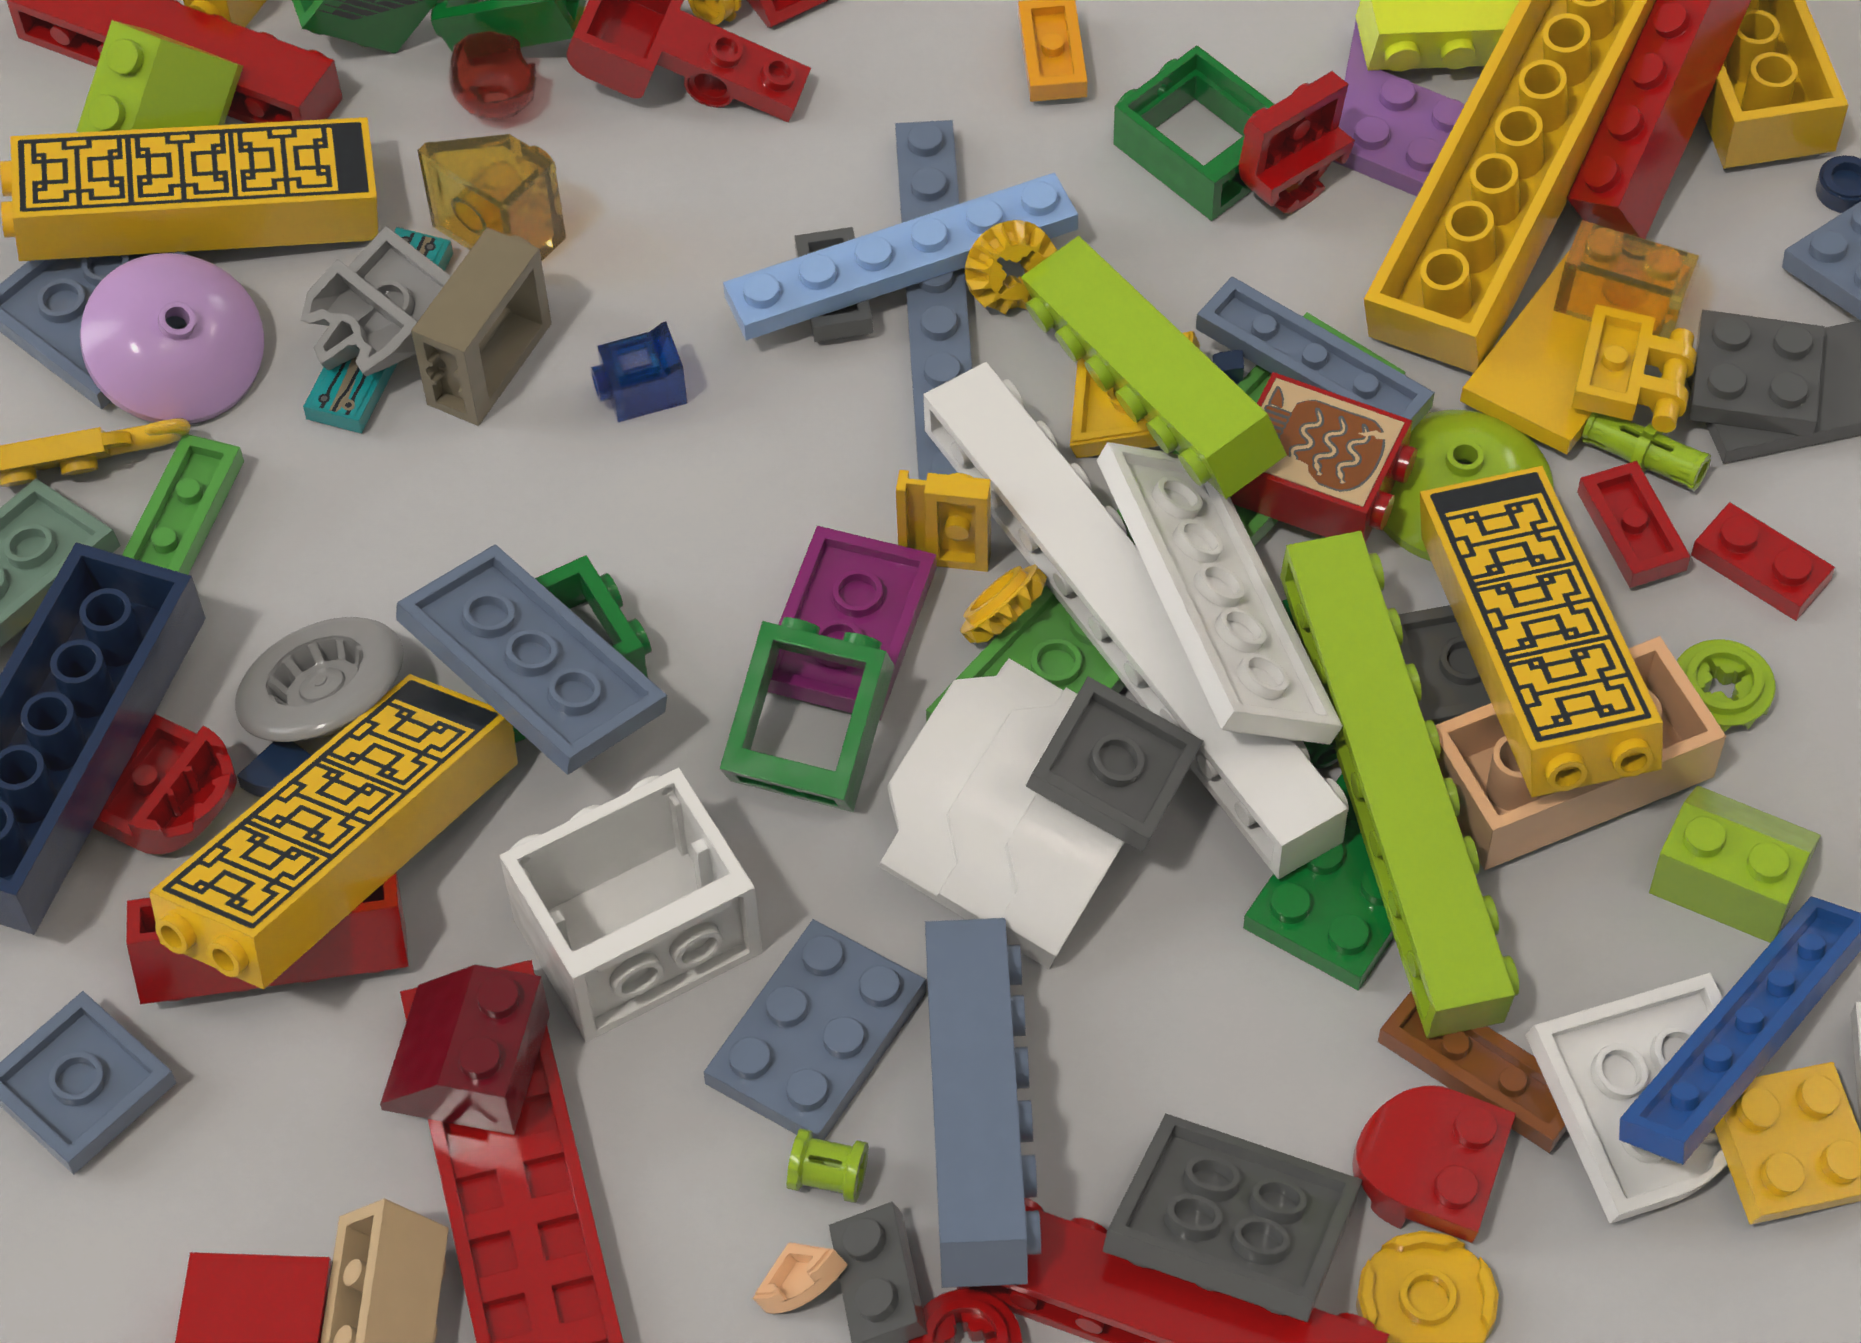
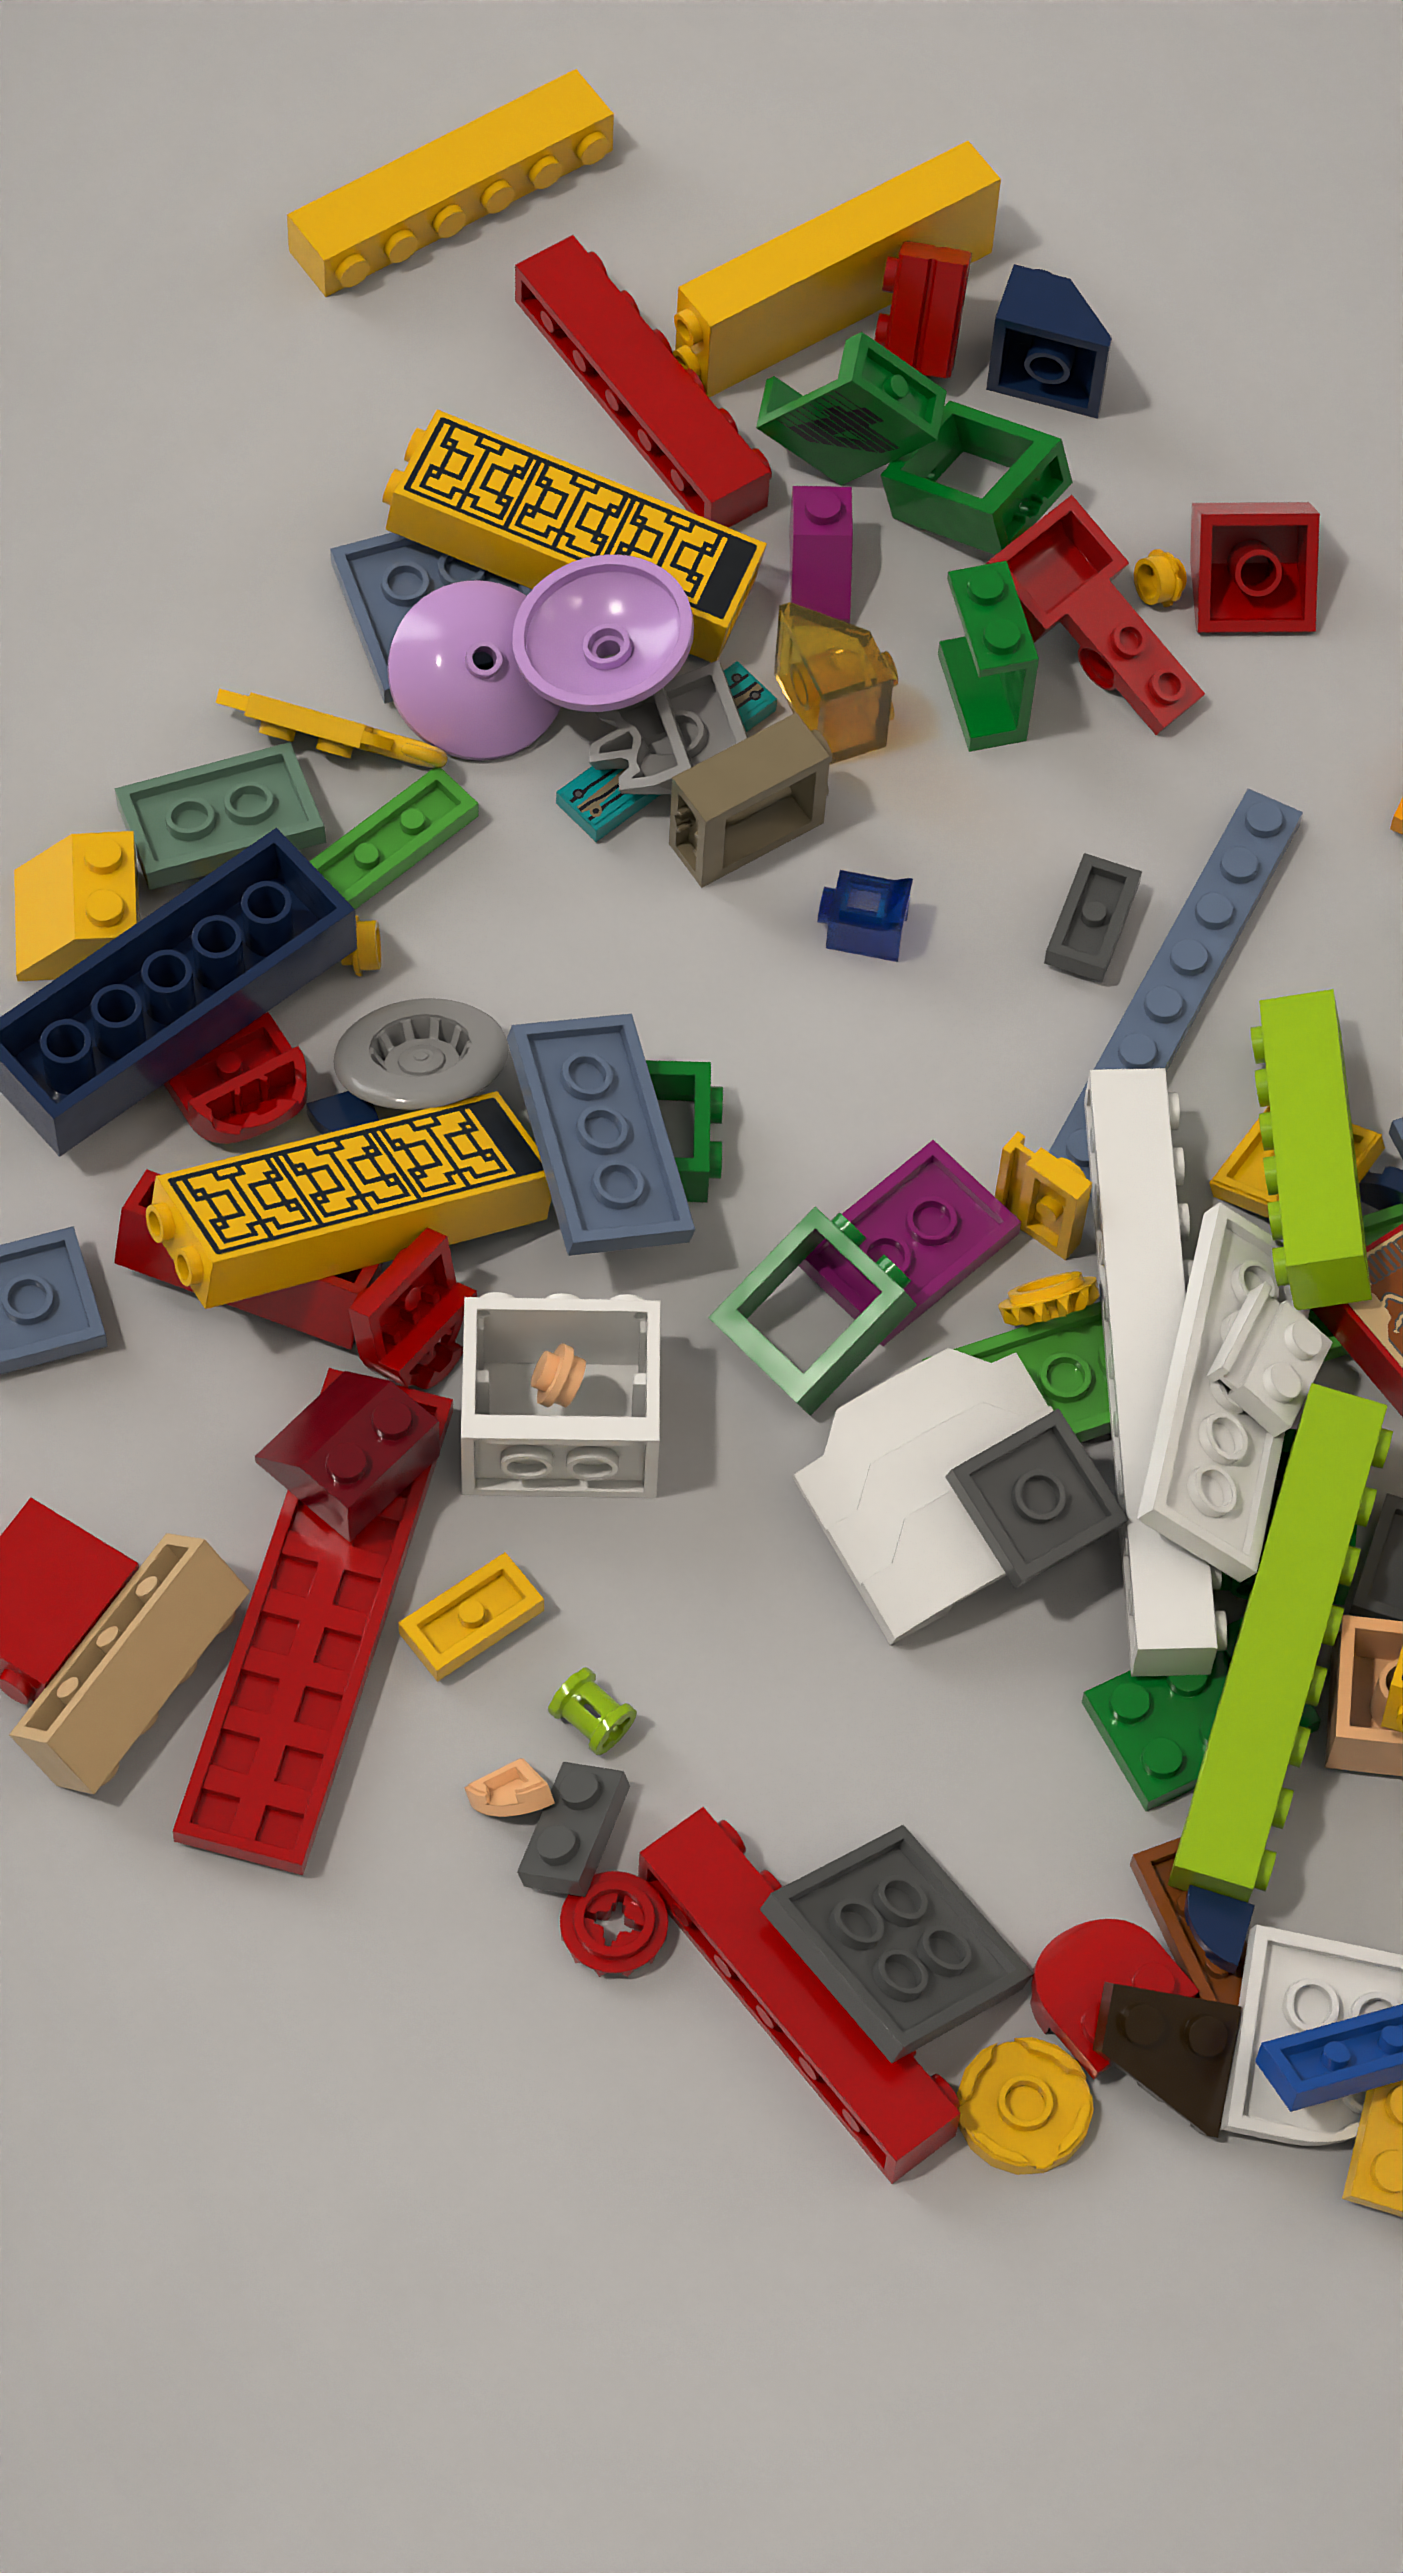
camera: 25 degrees right, 5 degrees up
lime slope [76,20,243,132] -> none
clear red hair [449,31,537,121] -> none
sand blue plate [703,919,926,1140] -> none
light blue plate [723,172,1078,340] -> none
sand blue brick [925,918,1041,1288] -> none
yellow gear [965,220,1057,314] -> none
none -> yellow plate [341,915,381,977]
none -> red slope [348,1228,477,1389]
none -> yellow plate [398,1552,544,1682]
none -> lavender dish [512,554,694,712]
none -> light nougat plate [531,1343,586,1408]
none -> magenta slope [789,486,853,626]
none -> green panel [938,561,1039,752]
none -> dark brown wing [1092,1981,1241,2138]
none -> dark blue tile [1184,1885,1255,1974]
none -> white plate [1206,1281,1332,1438]

